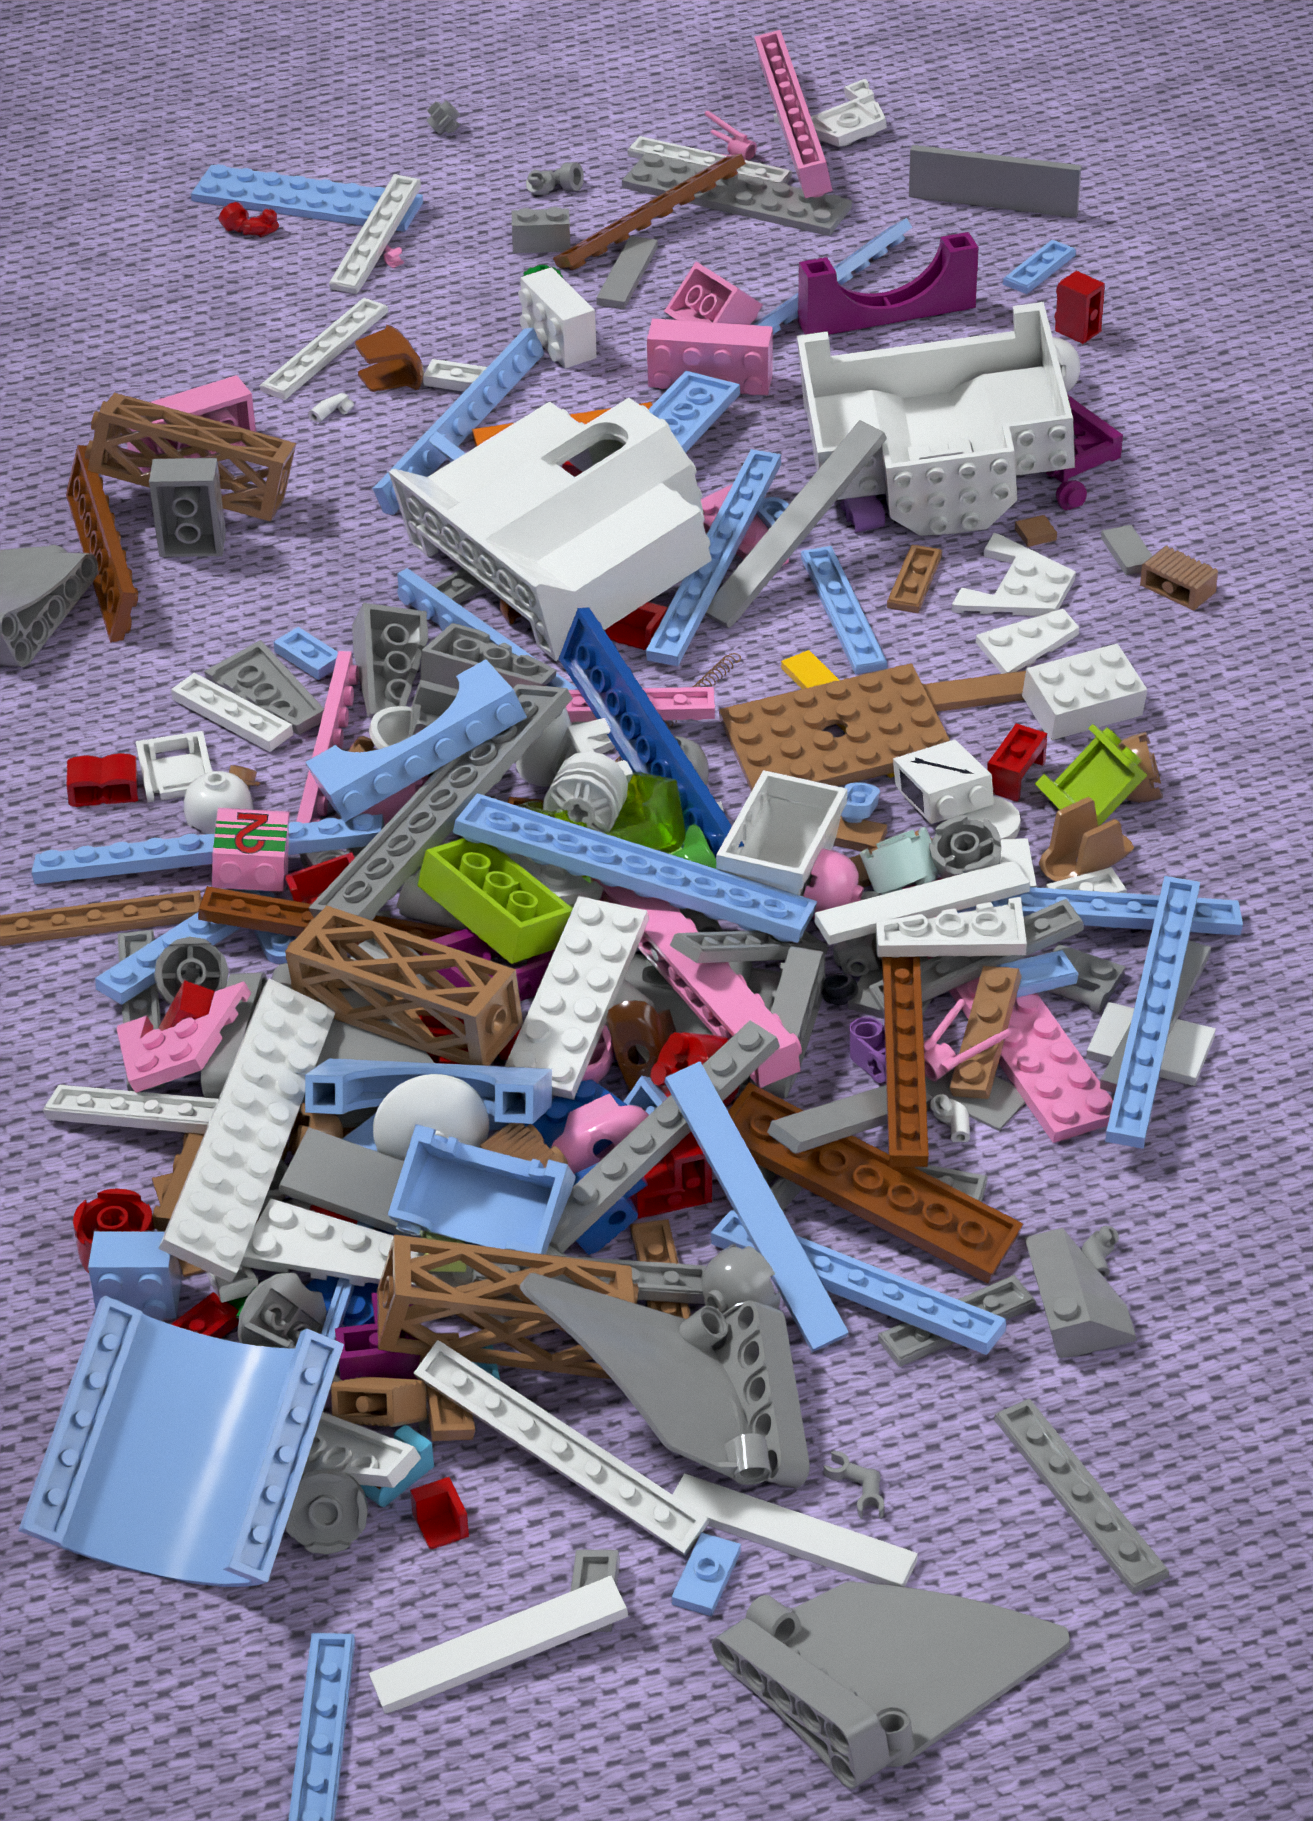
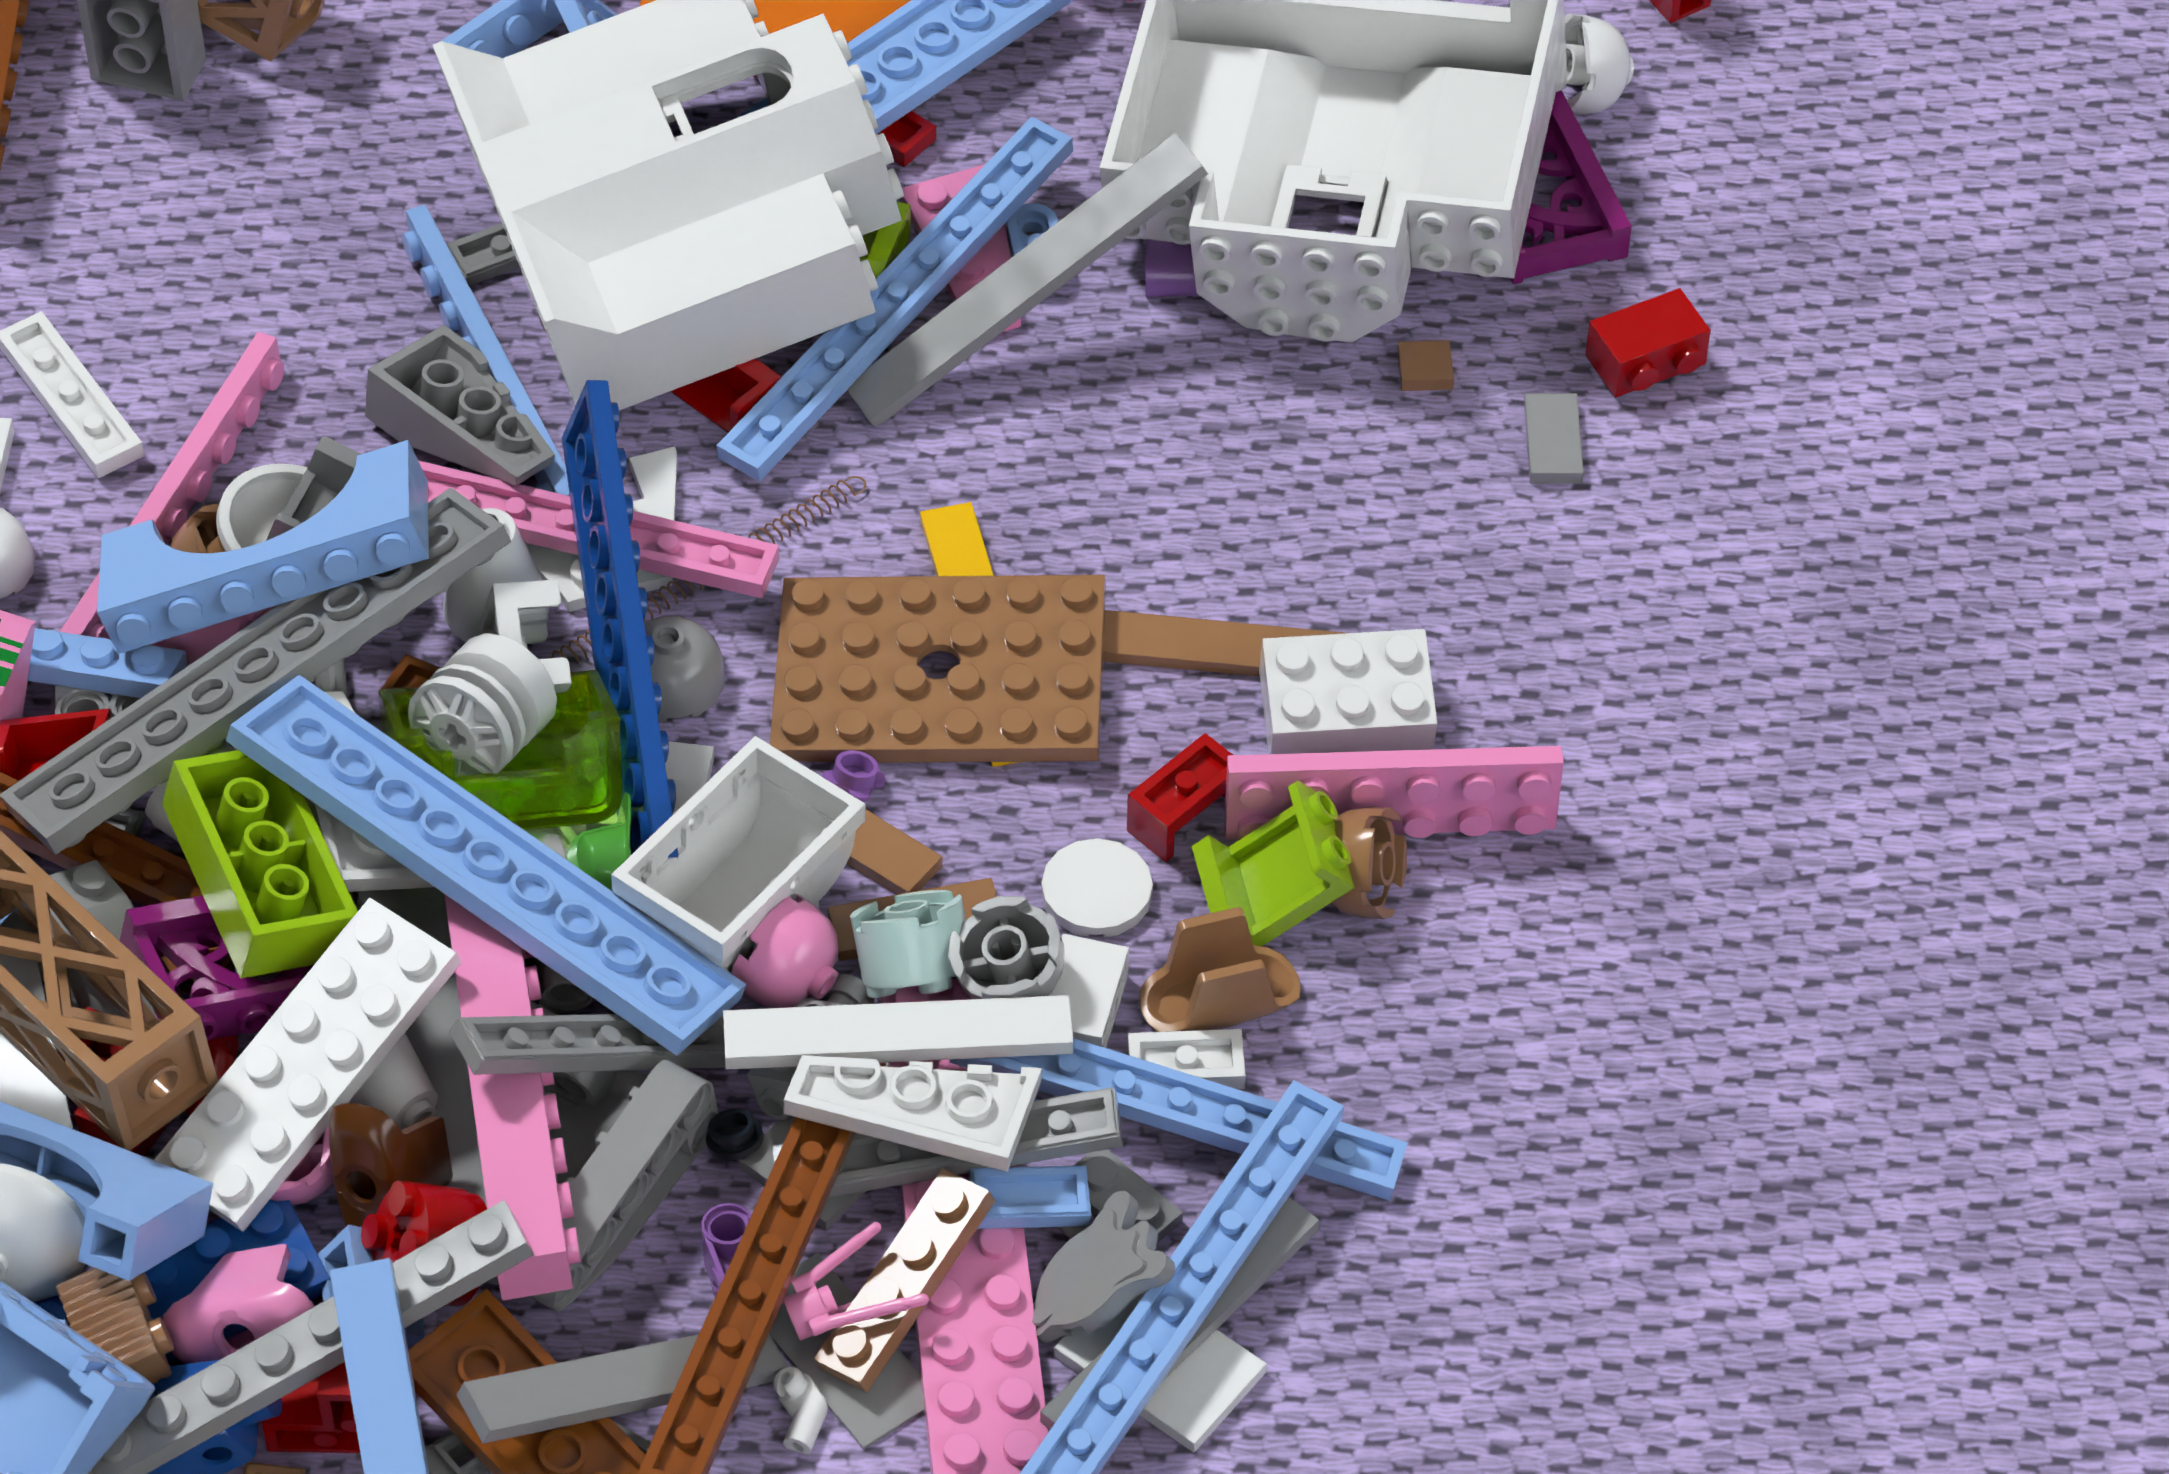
camera: 15 degrees right, 10 degrees up
light grey wing [204,640,324,735] -> none
medium nougat plate [229,765,260,789] -> none
light blue plate [274,627,338,680] -> none
light grey wedge [352,603,428,718] -> none
light blue tile [801,546,887,674] -> none
light blue plate [841,782,880,823] -> none
medium nougat tile [887,544,942,613] -> none
white brick [893,739,994,824] -> none
white wing [952,533,1076,616] -> none
white wing [976,609,1079,674] -> none
magenta plate [1056,480,1087,511] -> none
medium nougat brick [1140,545,1218,611] -> none
none -> light grey tile [1032,1190,1175,1343]
none -> bright pink plate [1224,746,1564,839]
none -> red brick [1585,288,1711,398]

